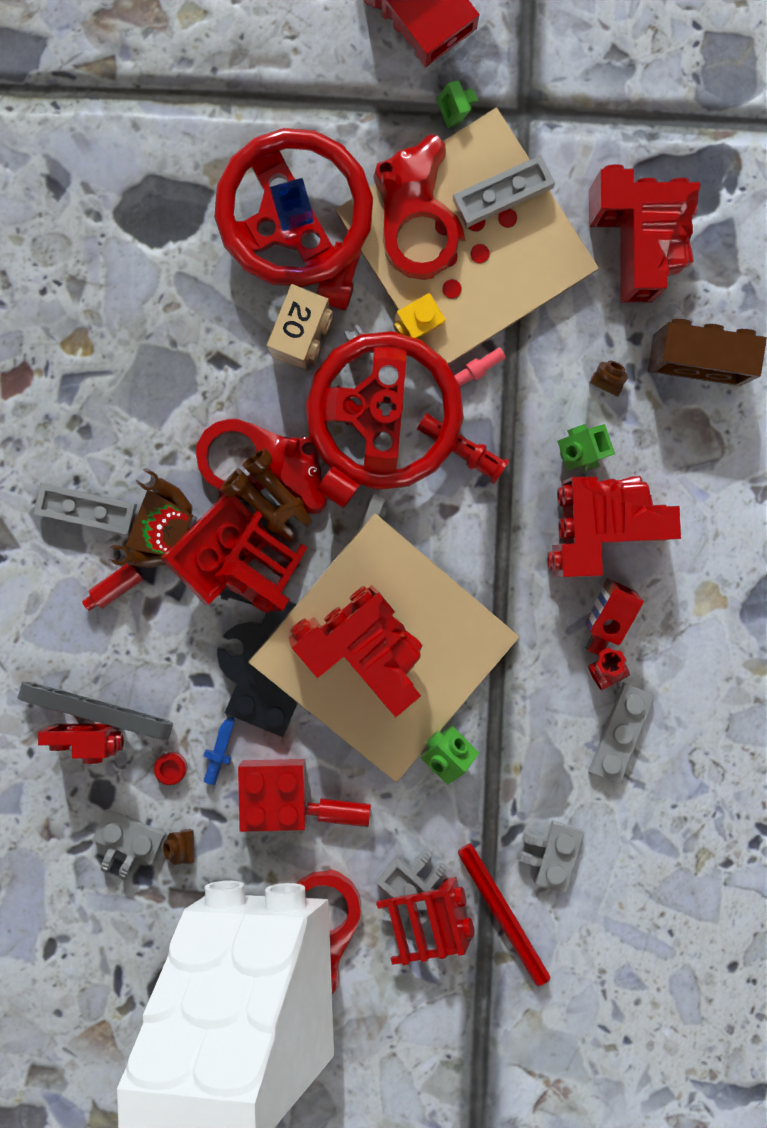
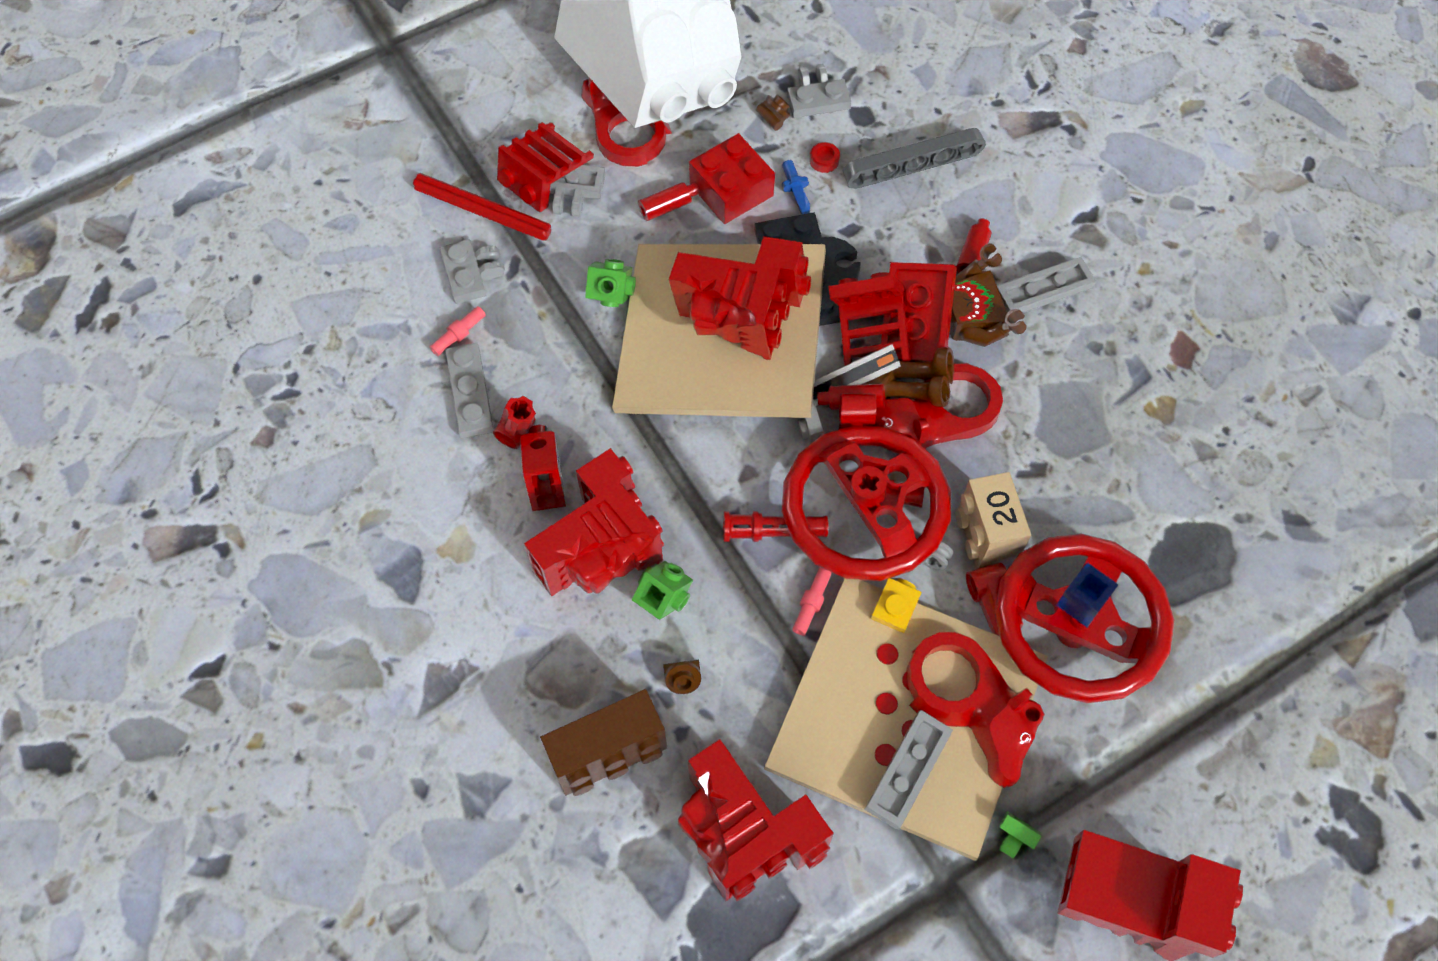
camera: 145 degrees right, 25 degrees down
red plate [38,723,124,764] -> none
none -> coral bar [430,306,486,356]
none -> sticker [813,344,901,406]
none -> red cylinder [817,384,885,410]

